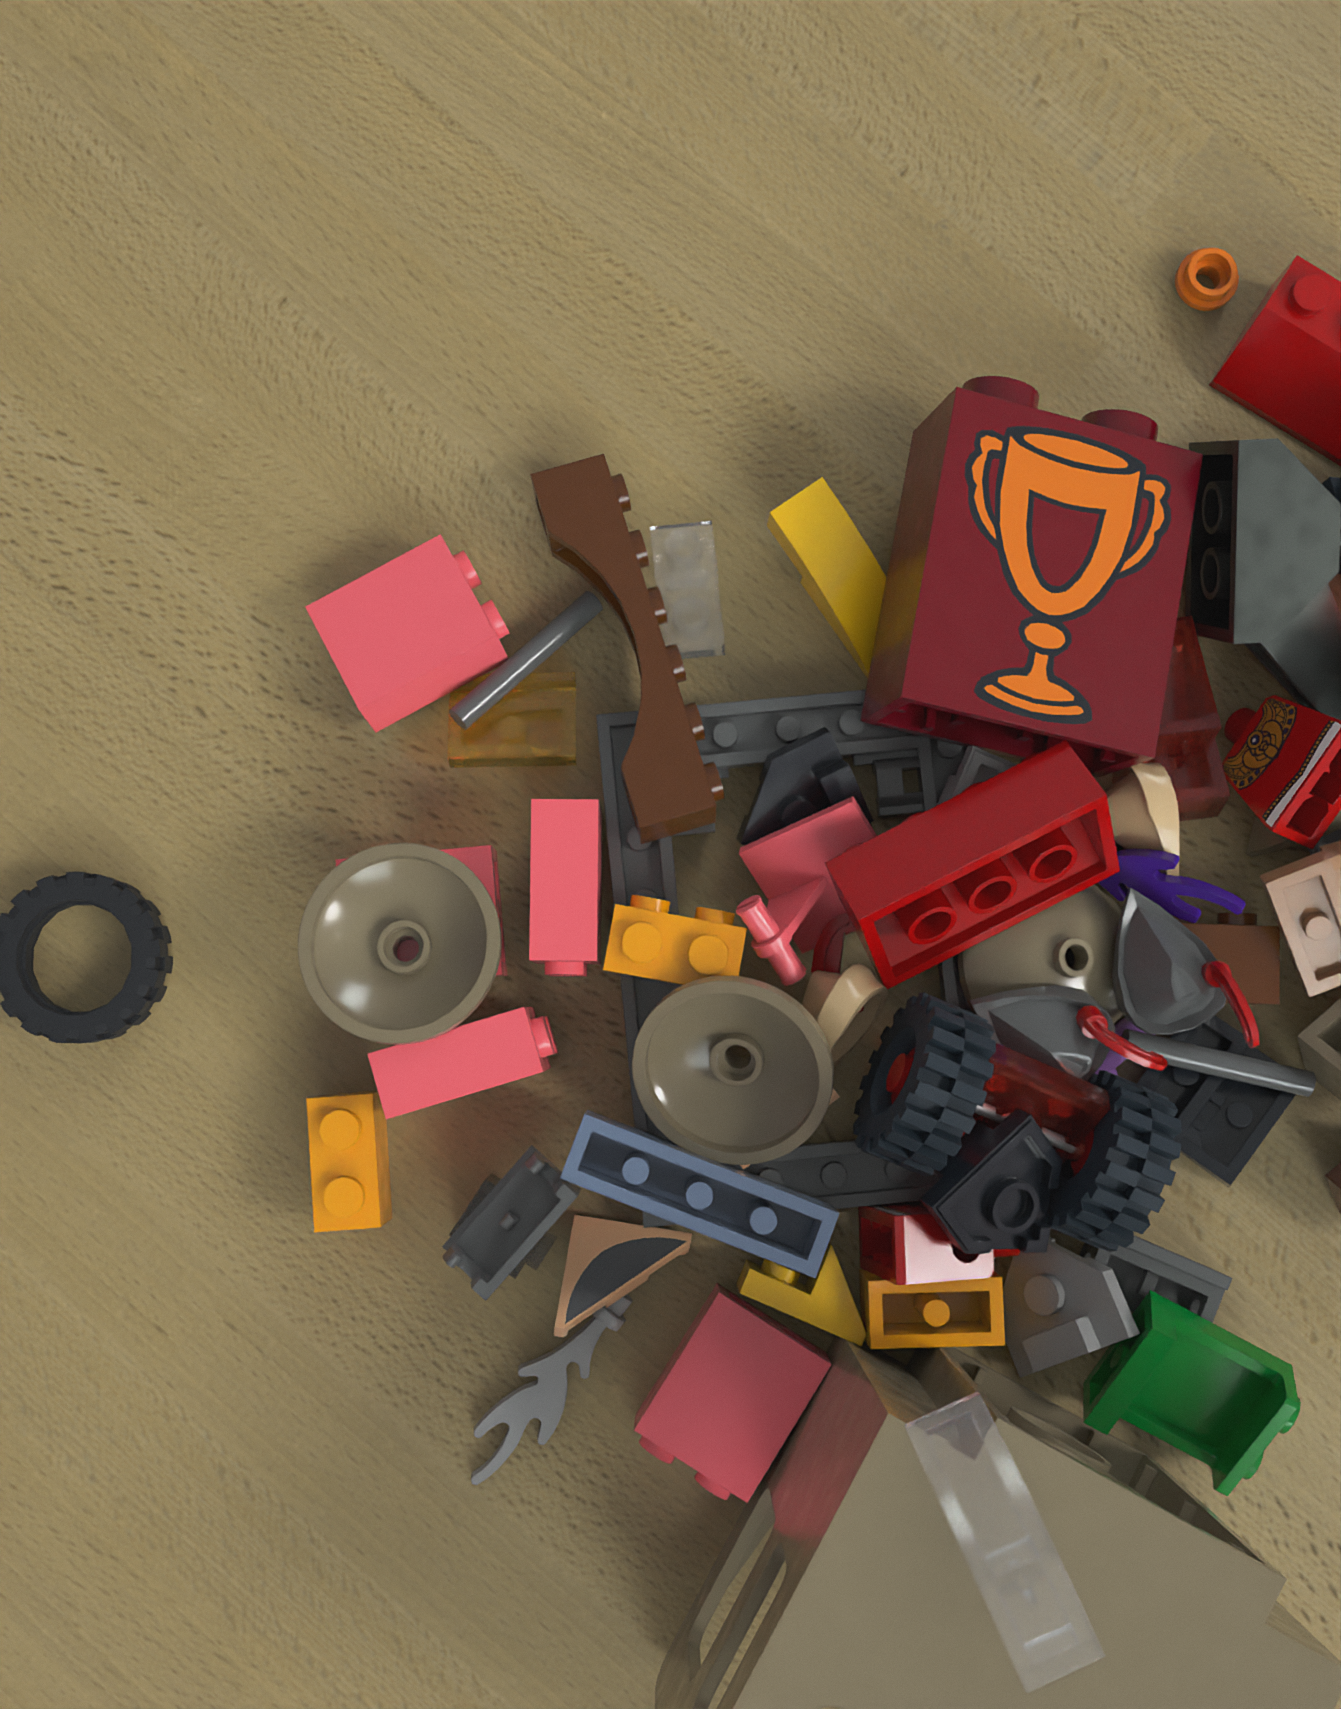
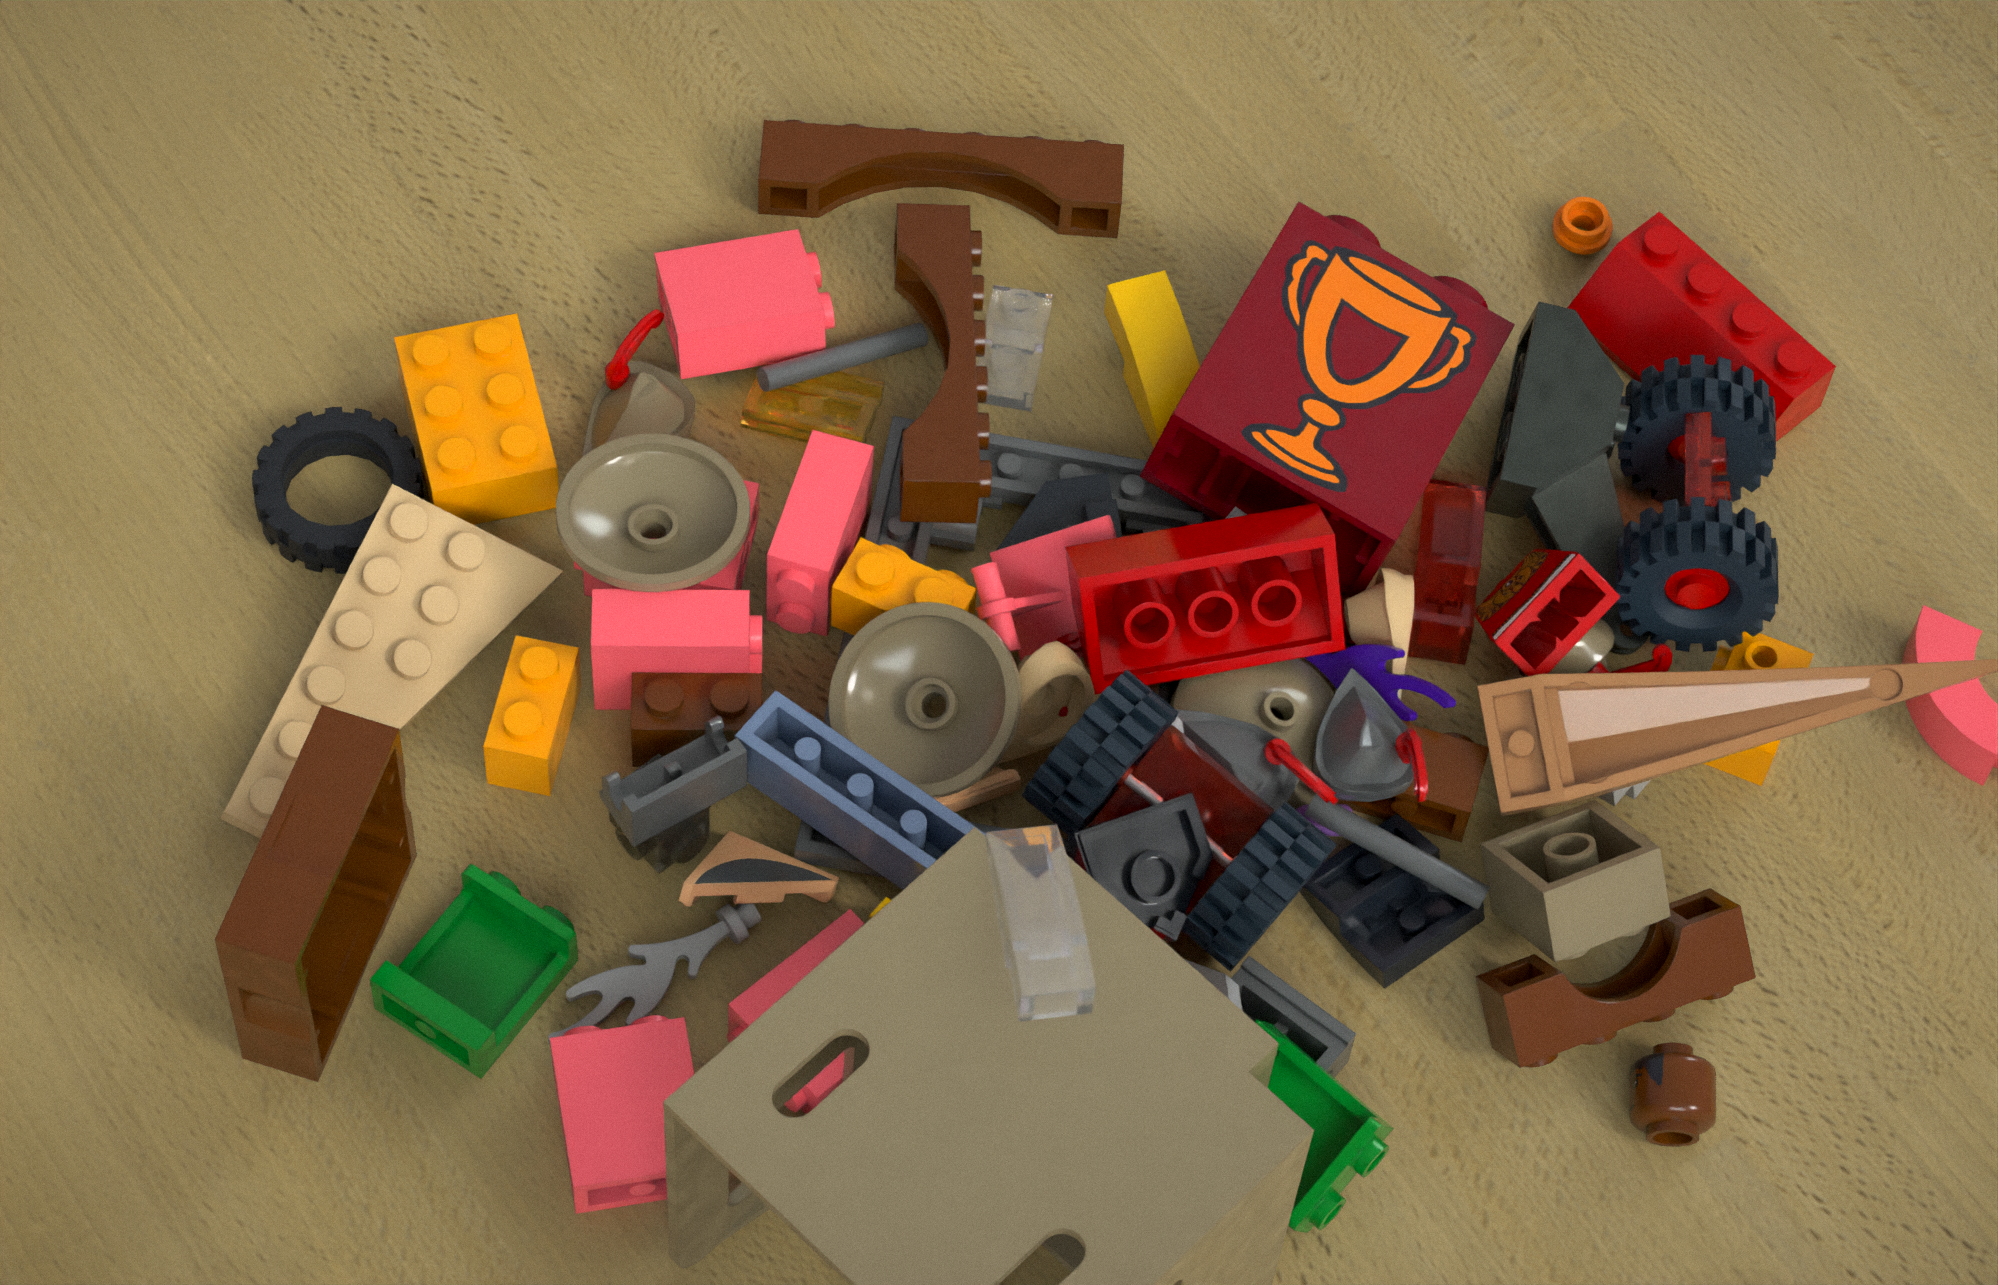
camera: 15 degrees right, 25 degrees down
none -> reddish brown tile [215,705,417,1082]
none -> tan wing [220,484,563,839]
none -> green panel [369,864,578,1079]
none -> light orange brick [394,313,559,525]
none -> coral brick [550,1015,694,1214]
none -> dark tan piece [582,309,695,457]
none -> reddish brown brick [631,672,763,767]
none -> reddish brown arch [758,120,1124,238]

